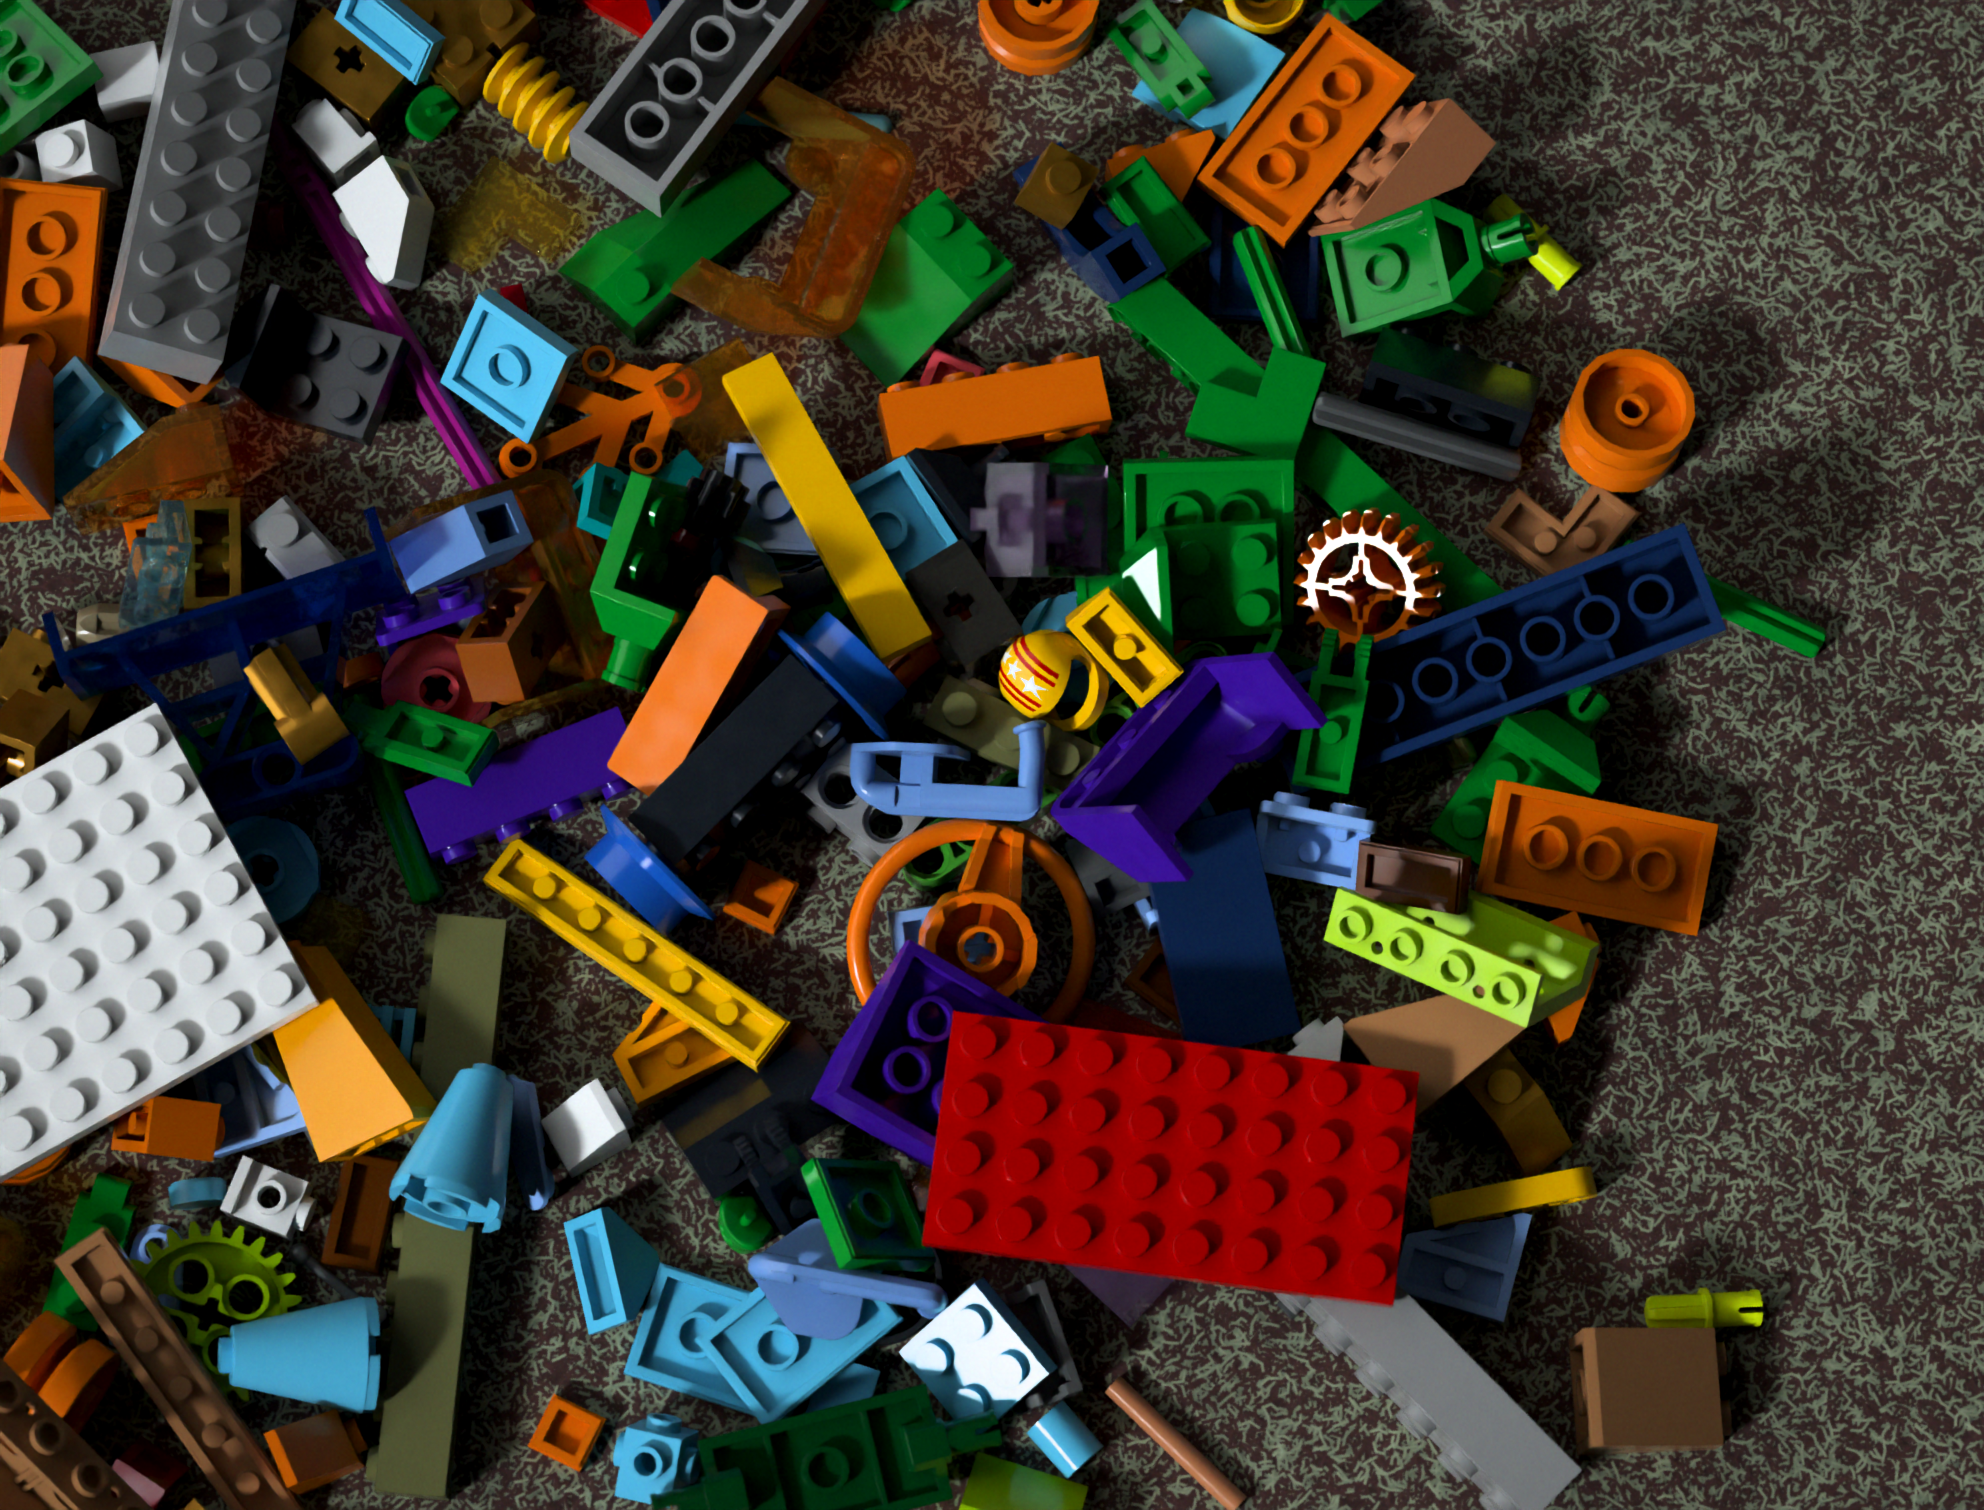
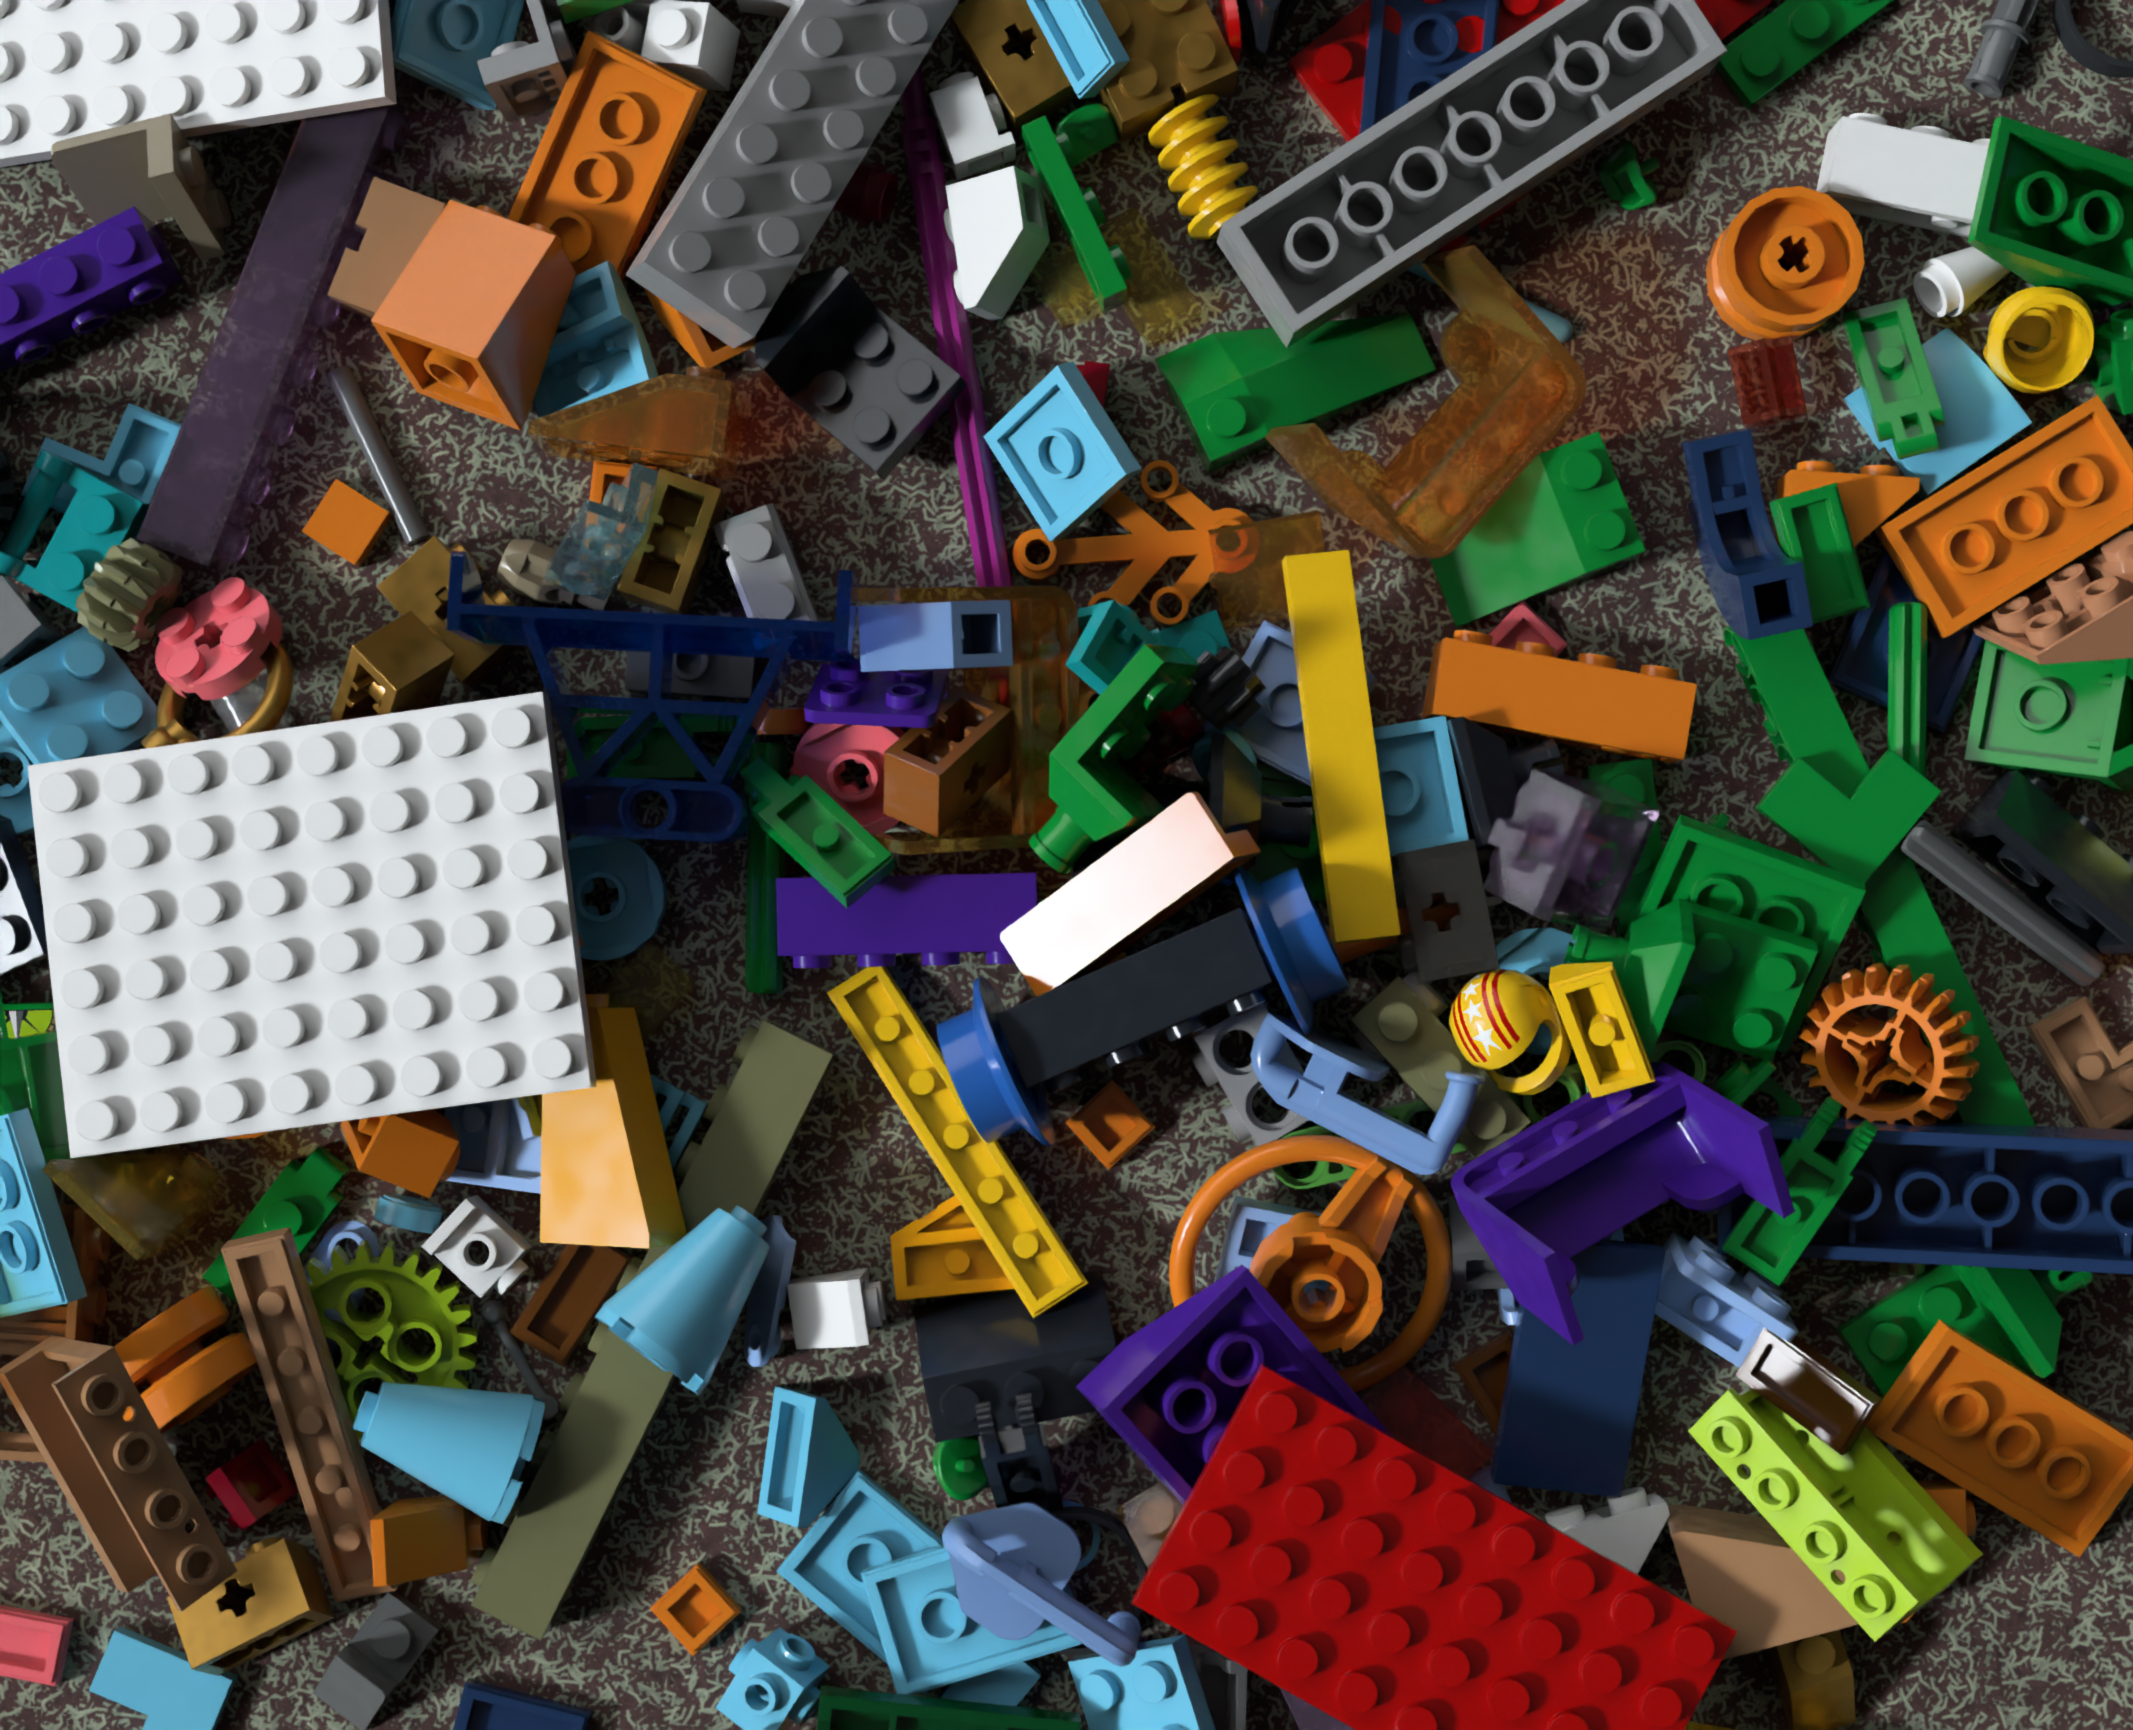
camera: 25 degrees right, 10 degrees up
pearl gold piece [243,643,351,766] -> none
green tile [800,1158,937,1272] -> none
pearl gold brick [1014,142,1100,231] -> none
none -> green plate [1022,115,1133,314]
none -> clear red piece [1727,335,1807,428]

